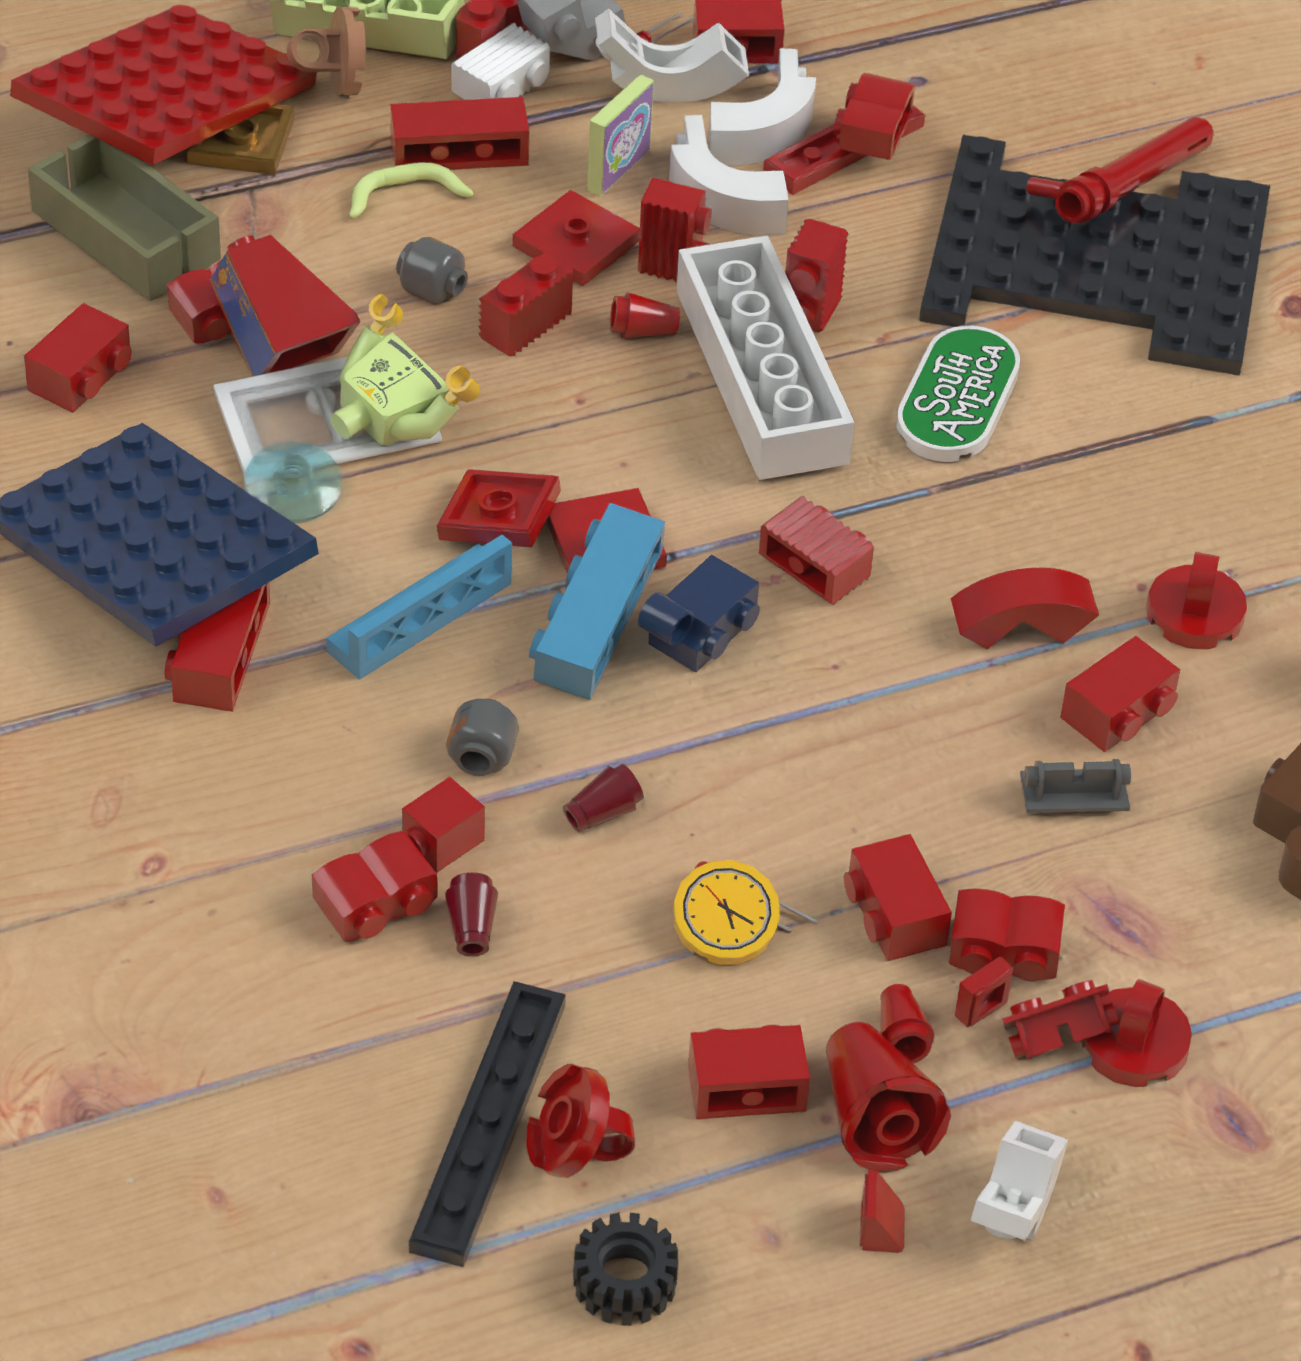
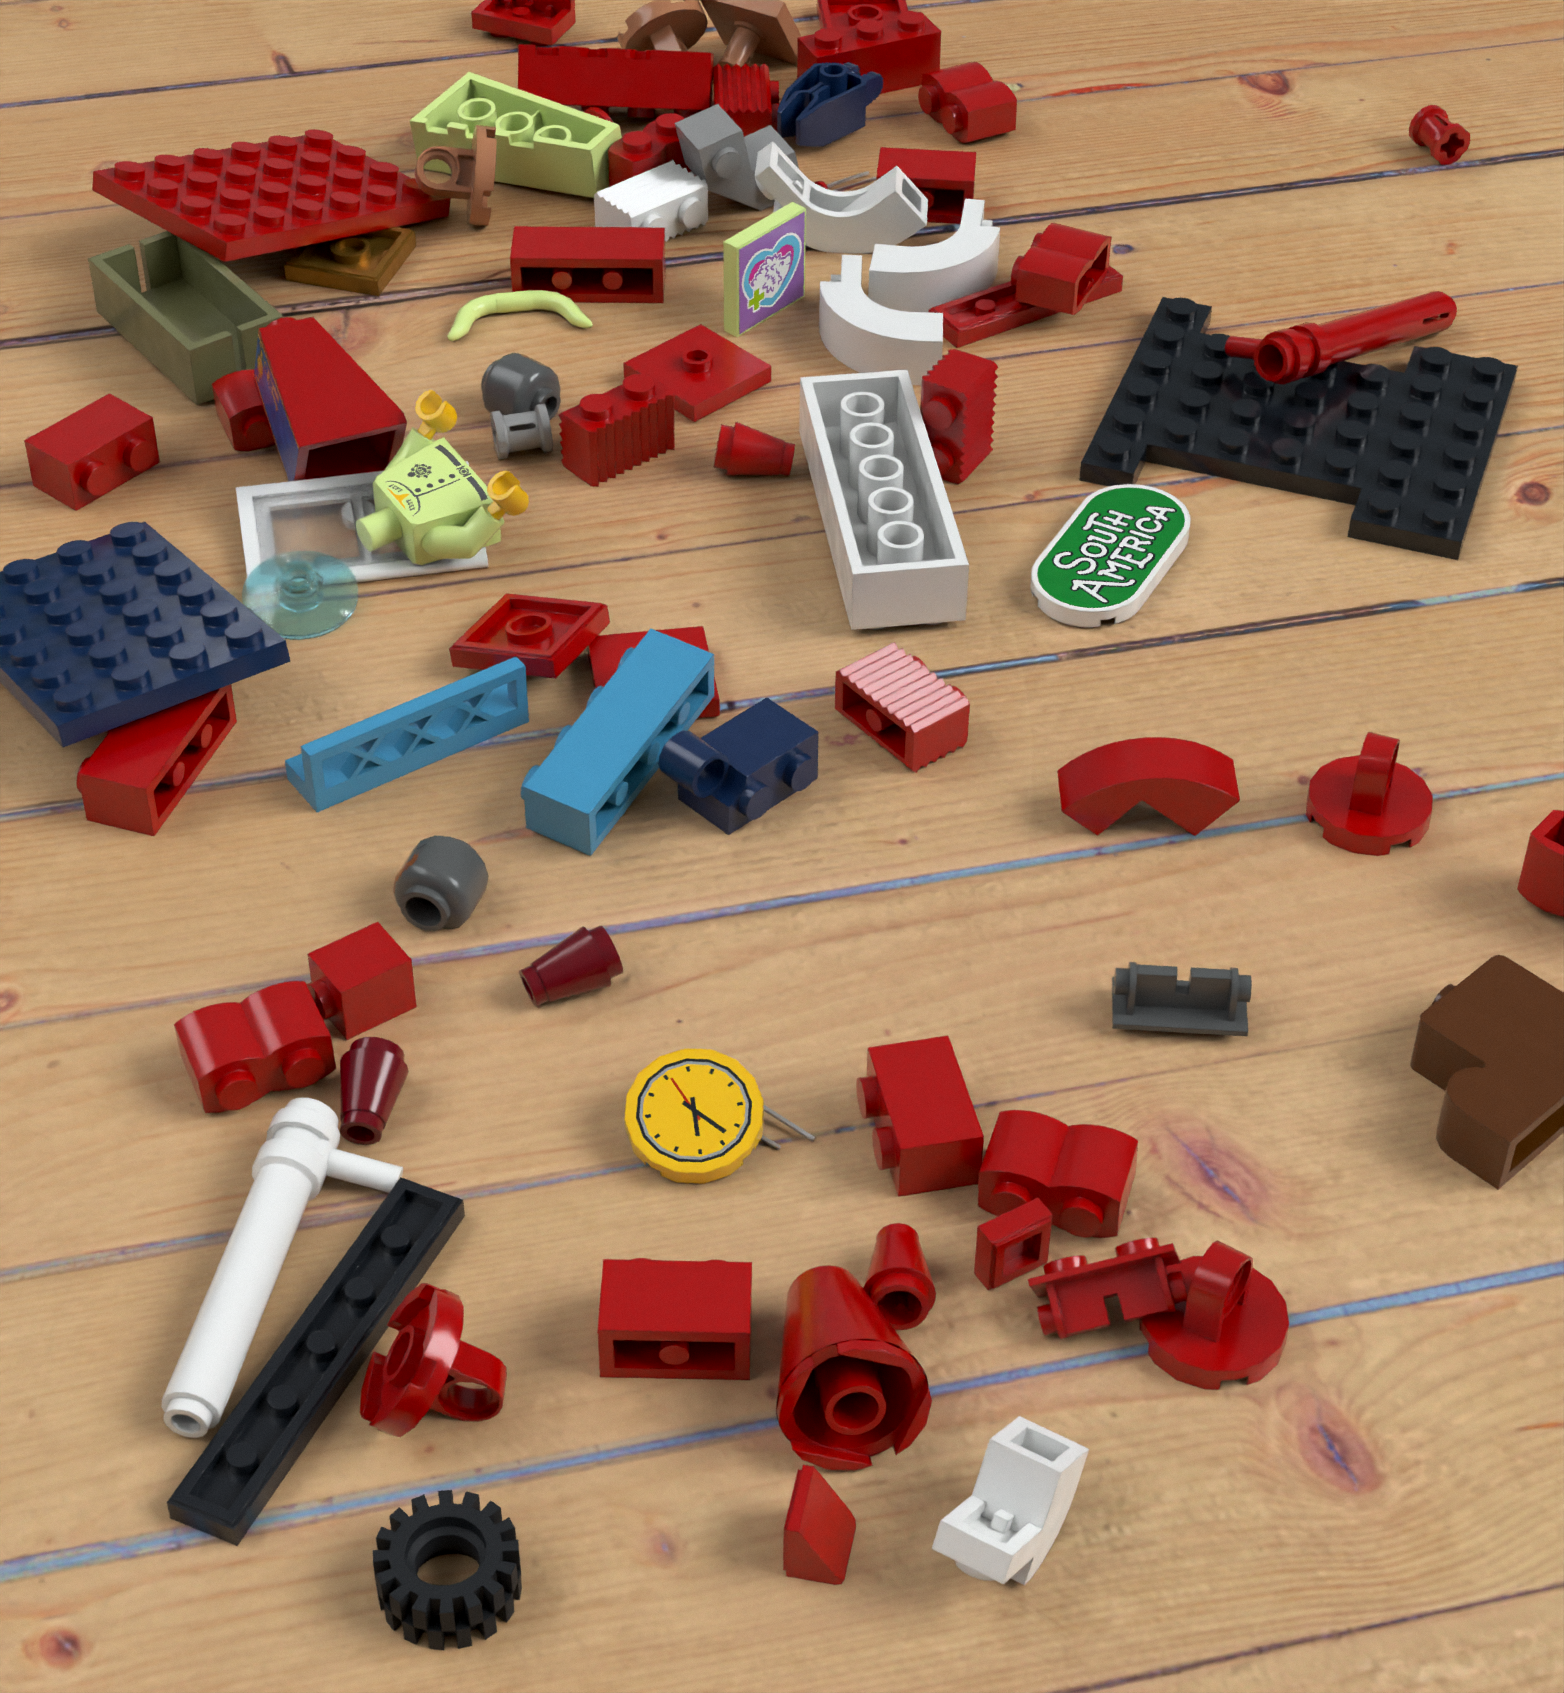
camera: 10 degrees right, 5 degrees down
red brick [638,178,712,283] -> none
red brick [1060,635,1181,752] -> none
none -> white cylinder [161,1098,403,1438]
none -> light grey bush [490,403,553,460]

